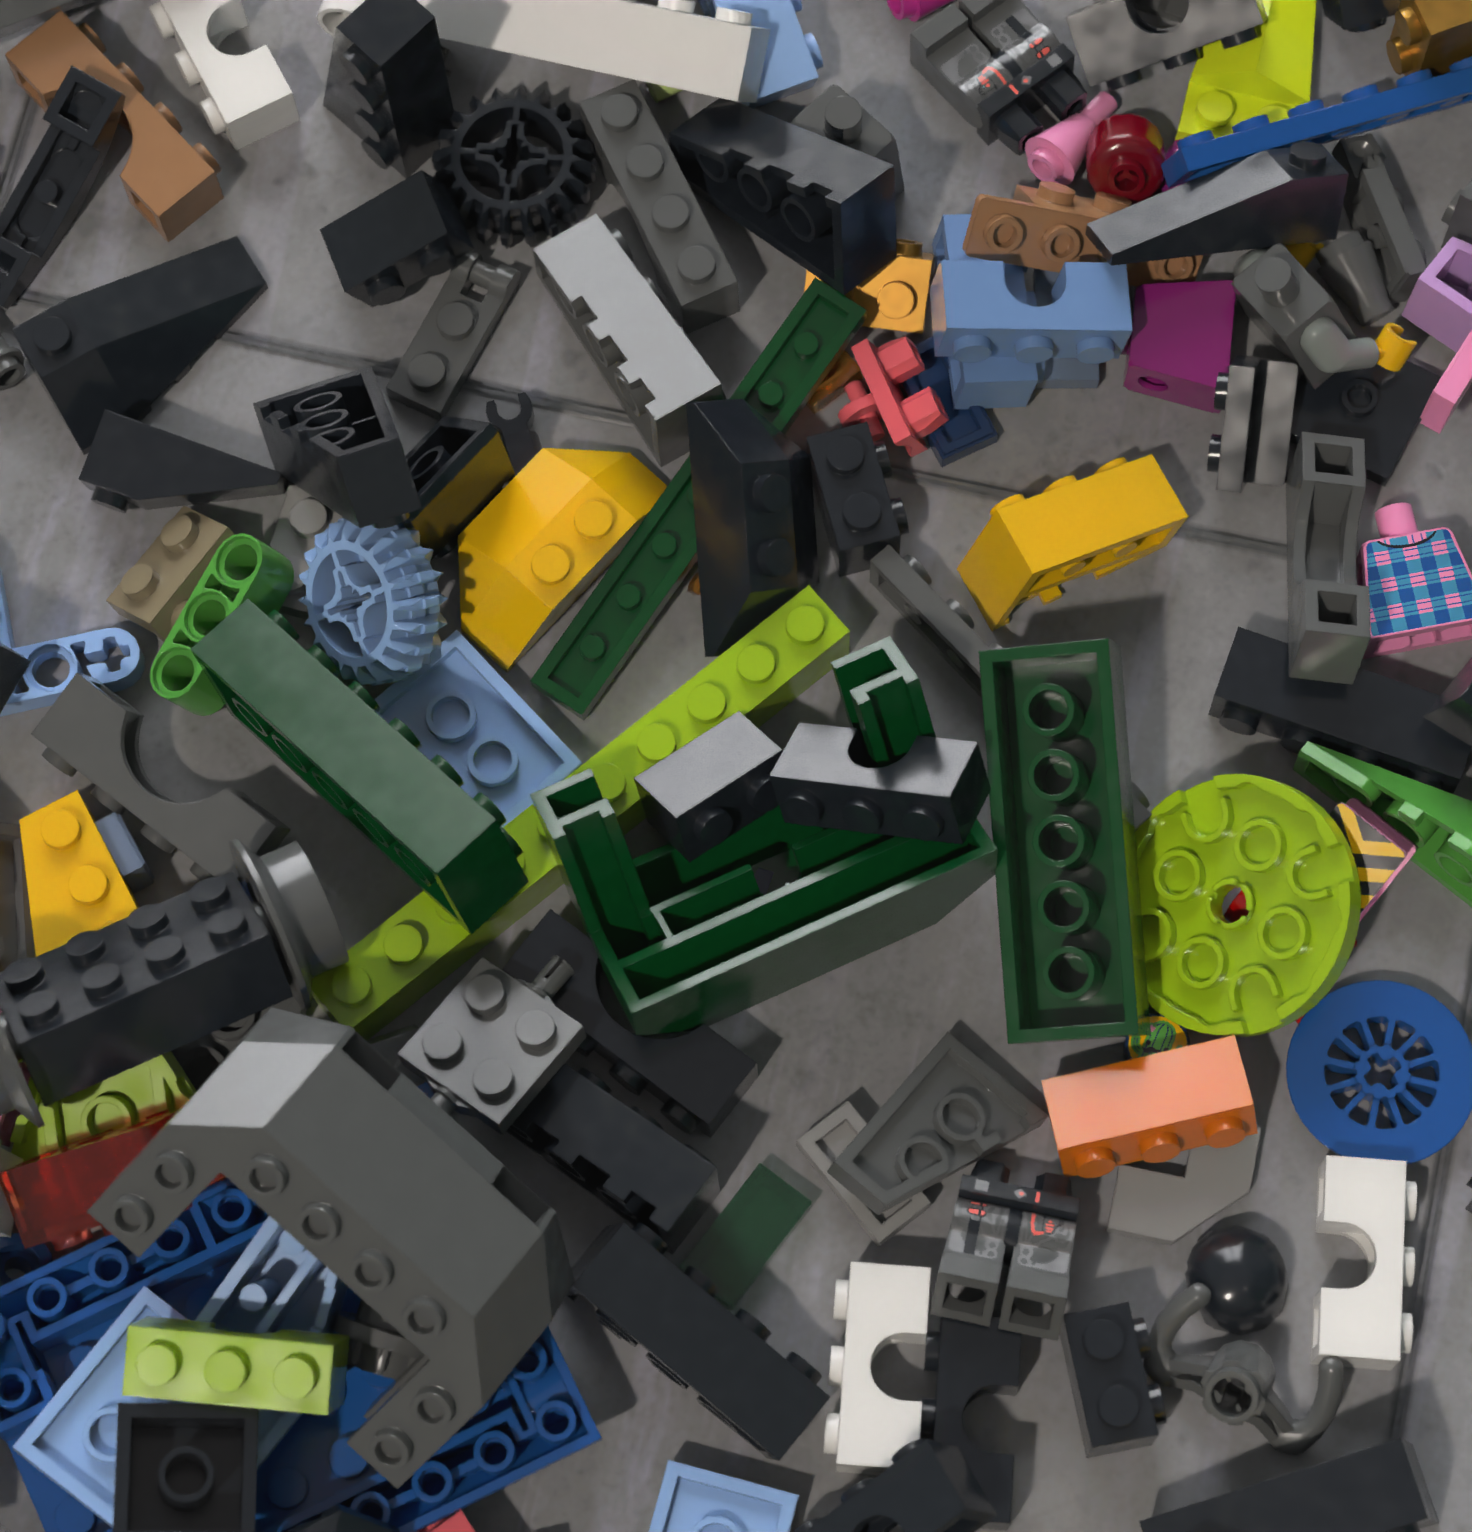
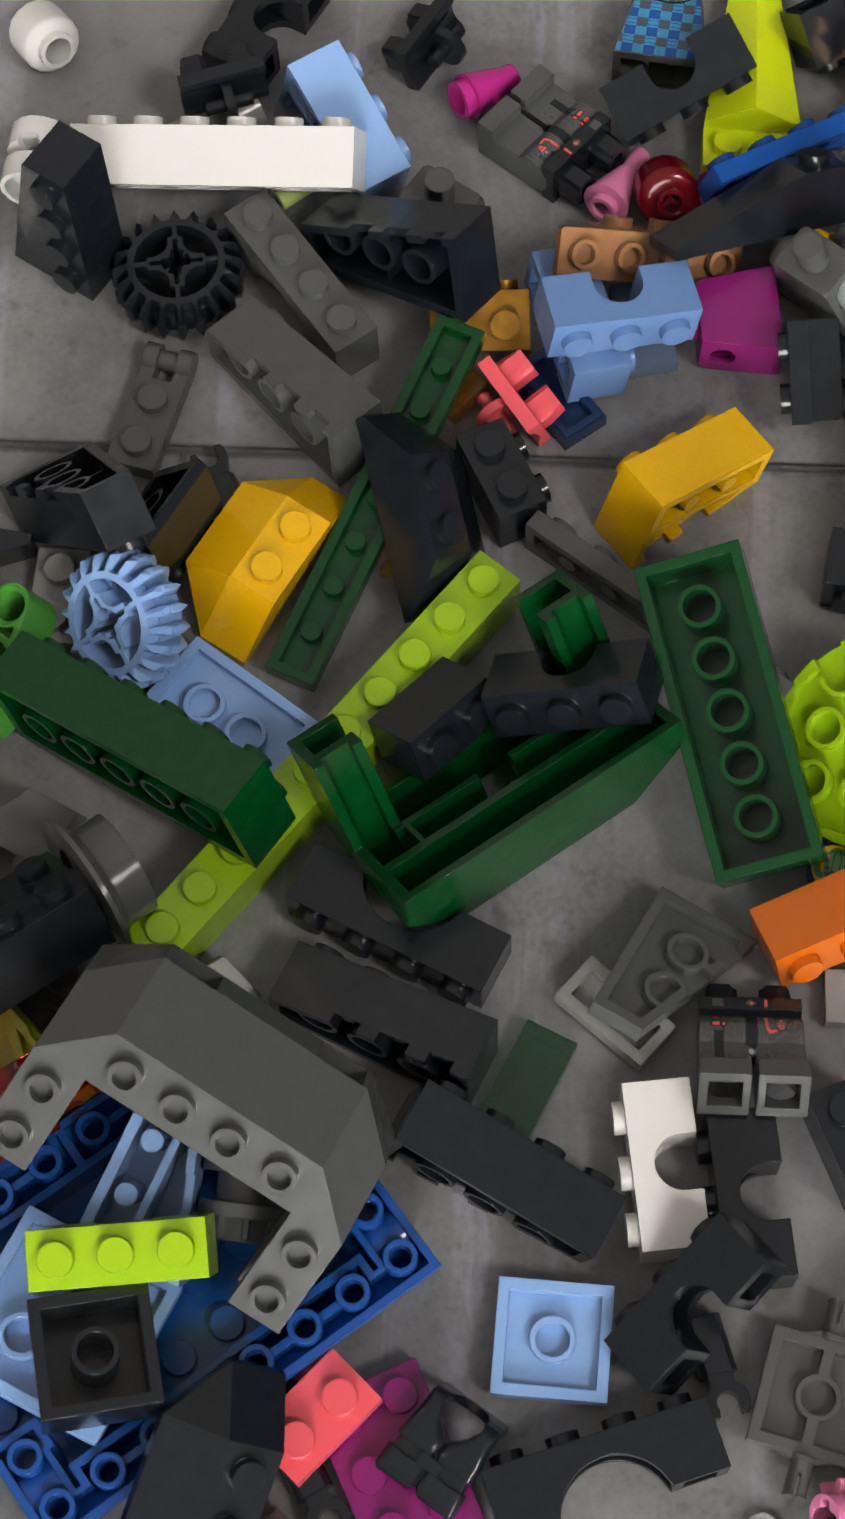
camera: 10 degrees left, 5 degrees down
black brick [320,170,474,307] -> none
plate [398,955,586,1136] -> none

